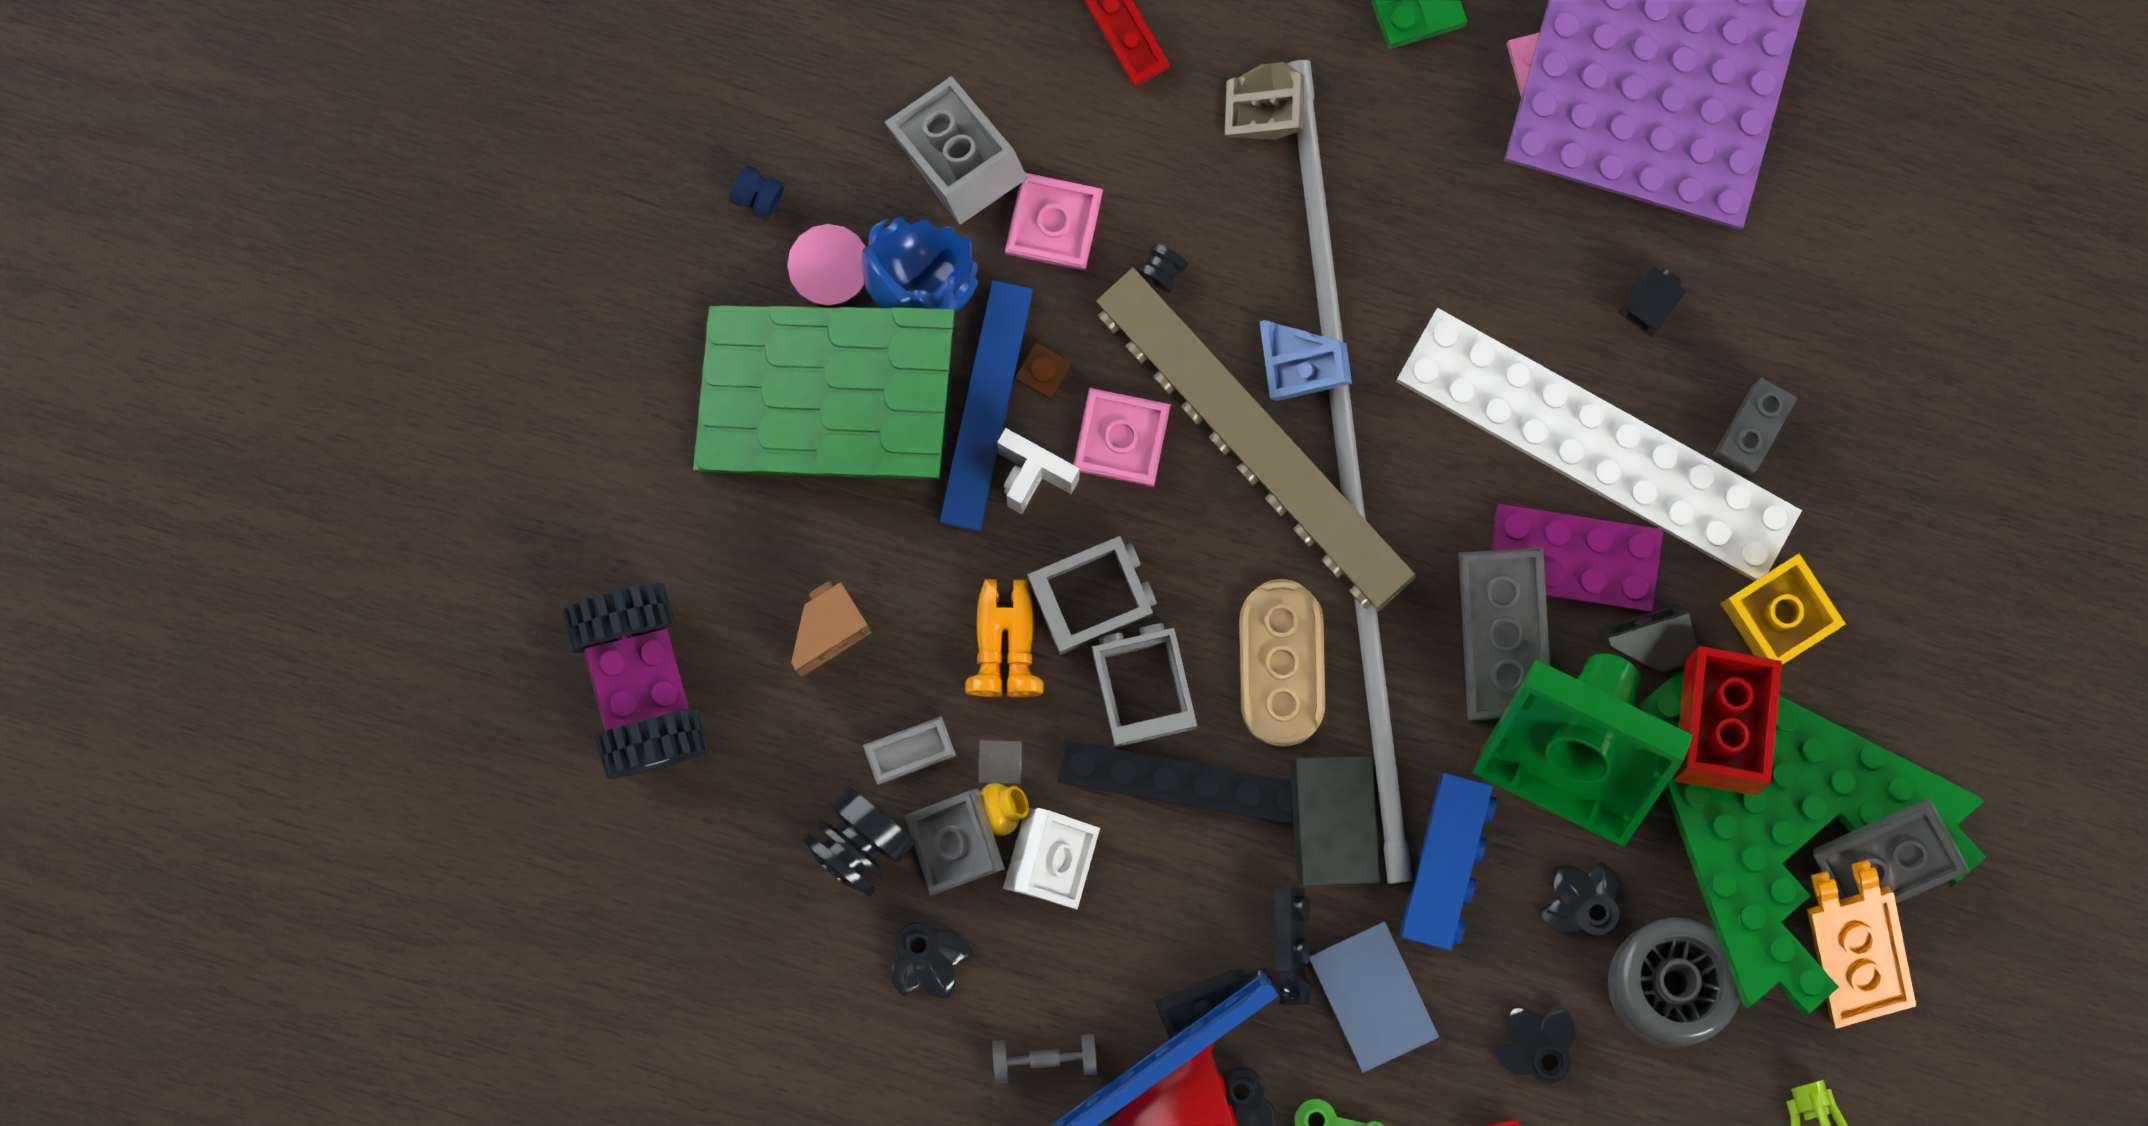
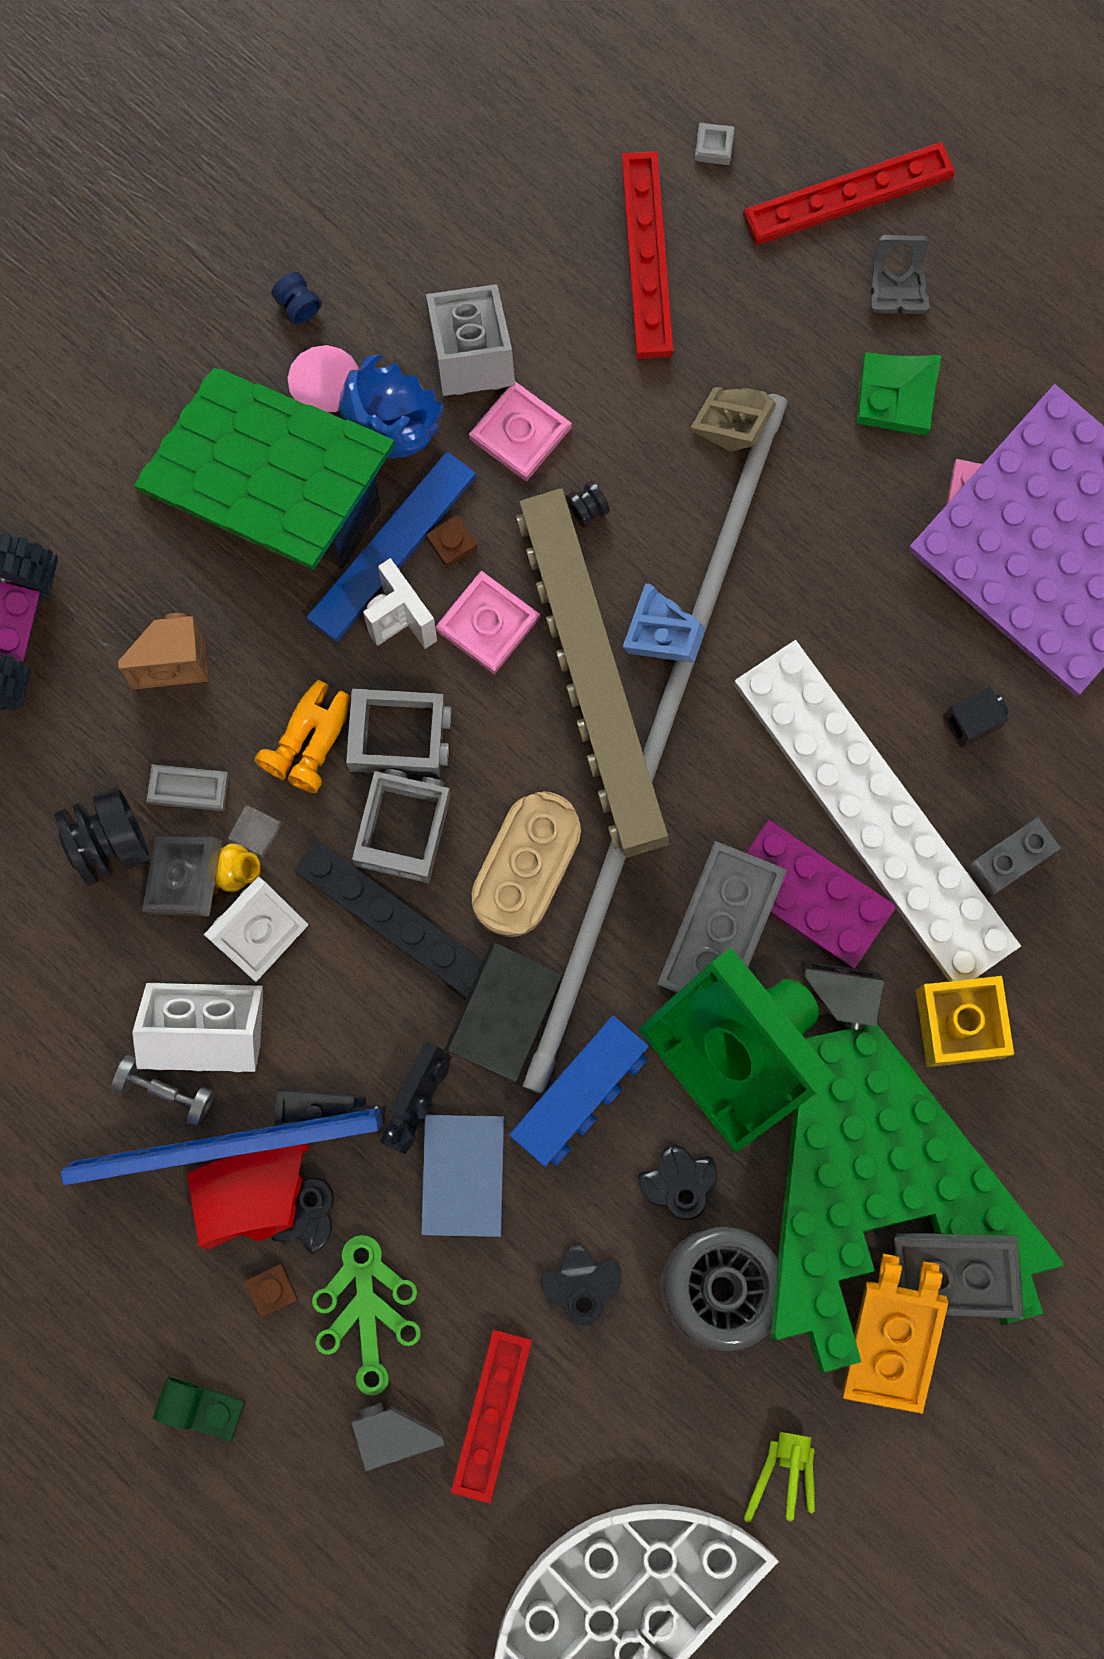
camera: 25 degrees right, 5 degrees down
black plate [891,922,973,998] -> none
red brick [1673,646,1782,796] -> none
none -> white slope [133,983,263,1072]

